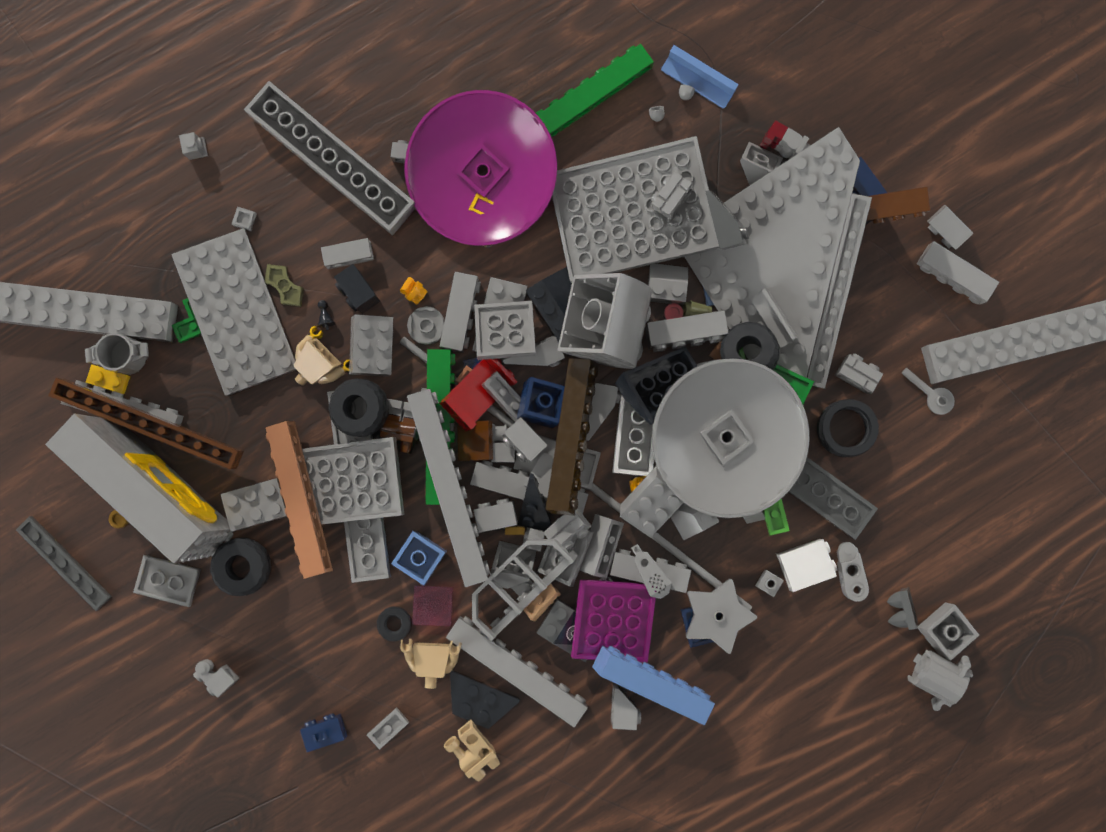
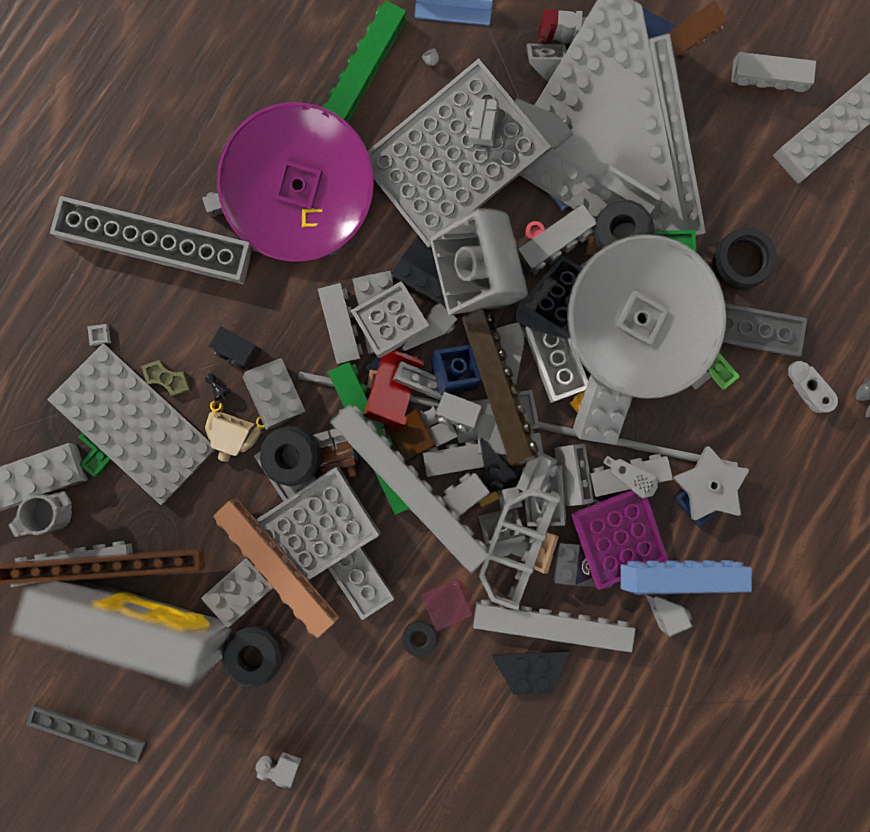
camera: 25 degrees left, 0 degrees up
yellow plate [86,364,130,394] -> none
pearl gold tile [109,510,129,528] -> none
light grey tile [133,555,201,607] -> none
light grey brick [179,132,208,160] -> none
dark blue brick [300,713,348,752] -> none
light grey piece [321,238,374,269] -> none
light grey plate [367,707,409,750] -> none
medium blue brick [391,530,447,585] -> none
light orange piece [400,277,427,304] -> none
tan torso [400,639,462,689] -> none
light grey tile [407,306,445,345] -> none
tan hips [444,720,500,782] -> none
light grey slope [648,263,688,305] -> none
light grey slope [670,503,719,540] -> none
light grey hinge [679,85,695,100] -> none
olive cone [683,300,712,317] -> none
light grey plate [755,569,784,597] -> none
white brick [776,539,837,592] -> none
light grey brick [835,354,883,395] -> none
light grey piece [902,368,955,415] -> none
light grey brick [927,205,973,250] -> none

